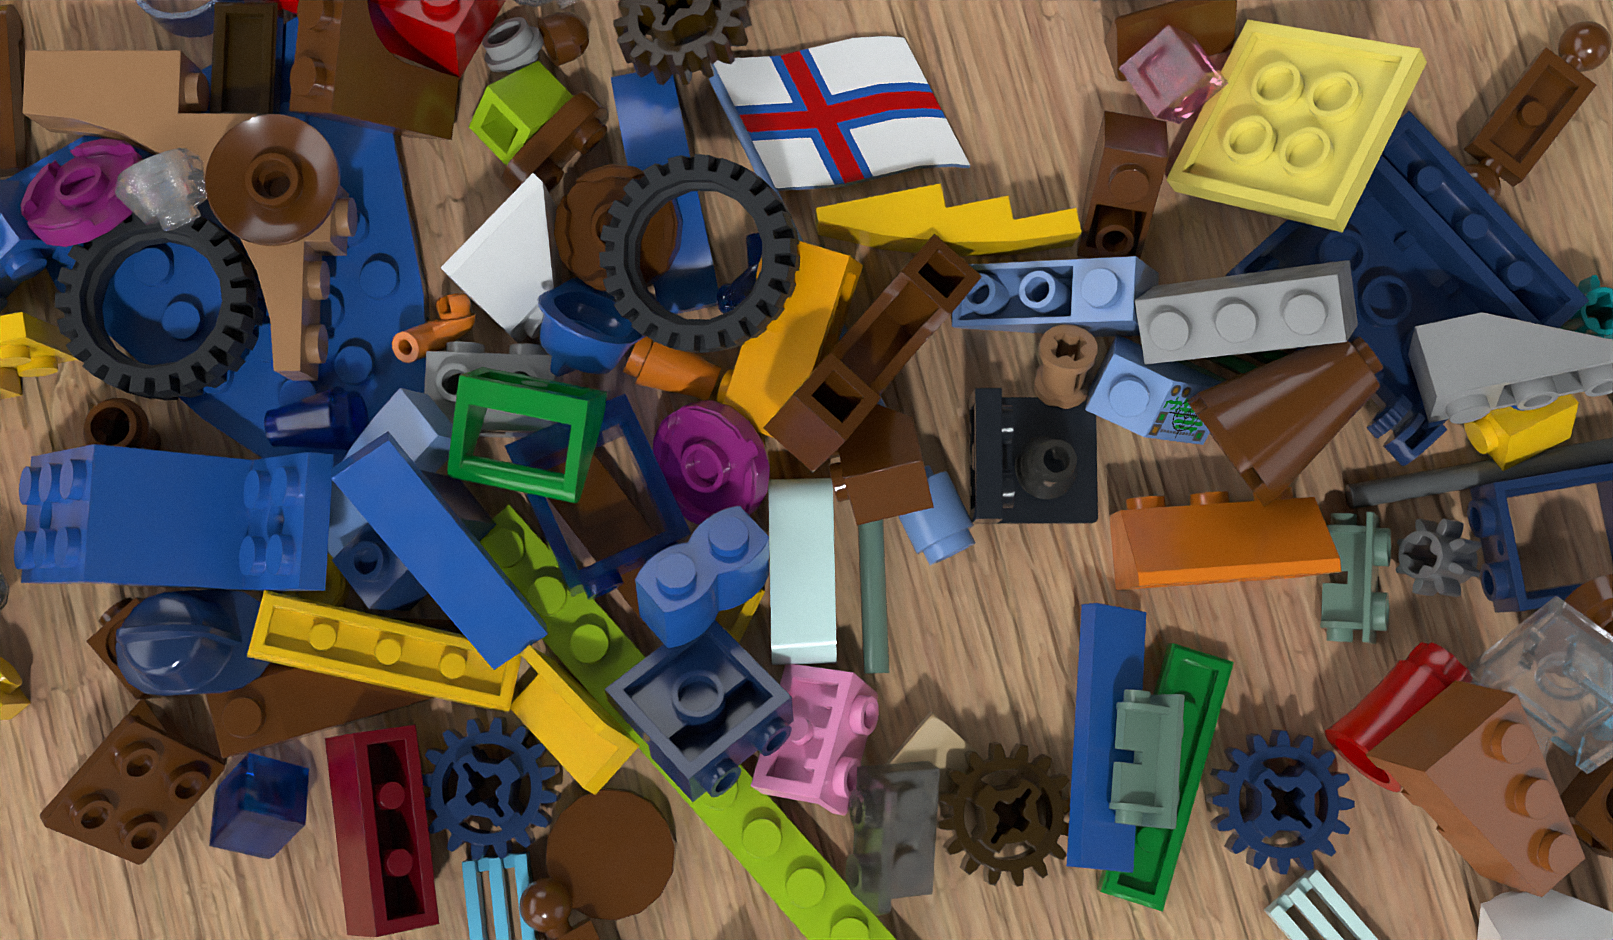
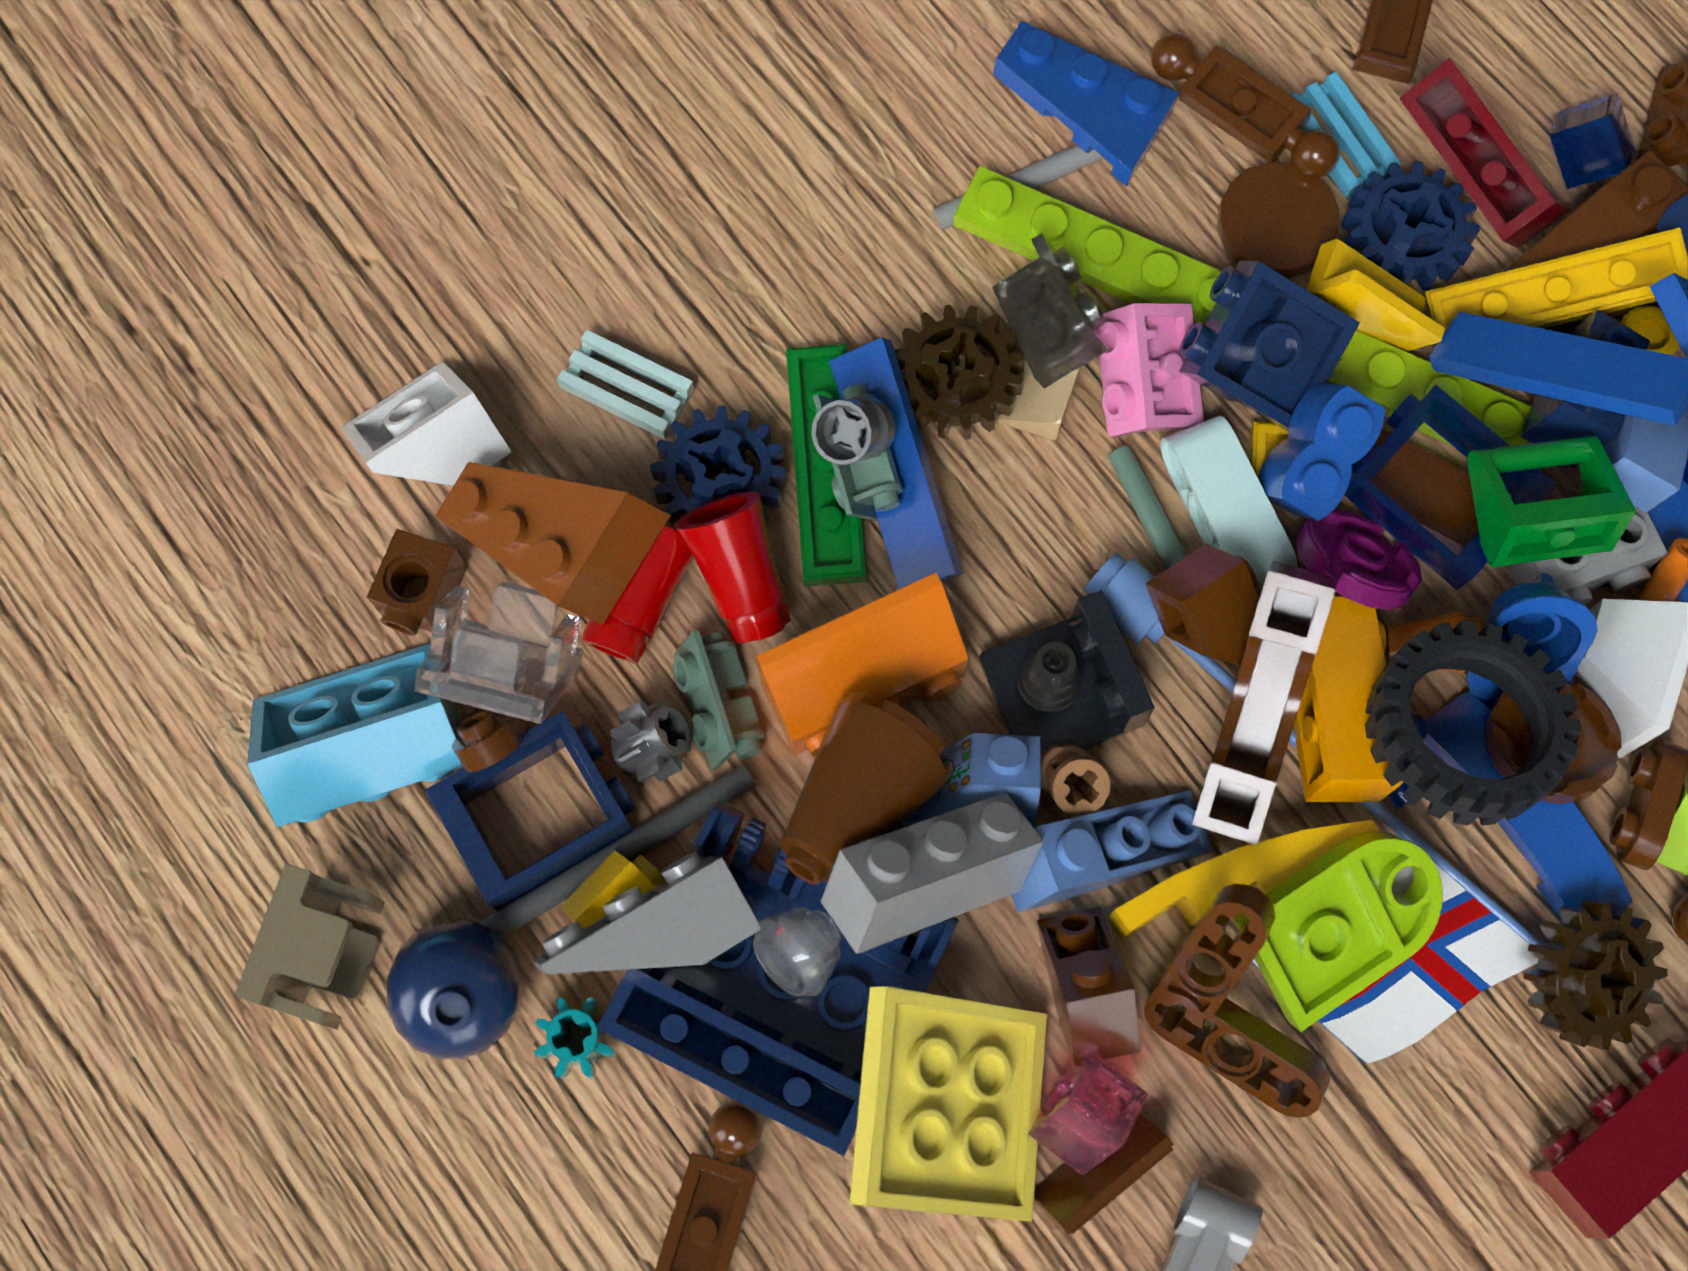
camera: 160 degrees right, 10 degrees down
none -> red plant [675,491,791,644]
none -> clear cone [753,907,841,996]
none -> dark grey wheel [811,396,895,465]
none -> reddish brown beam [1144,884,1330,1118]
none -> lime plate [1233,831,1443,1032]

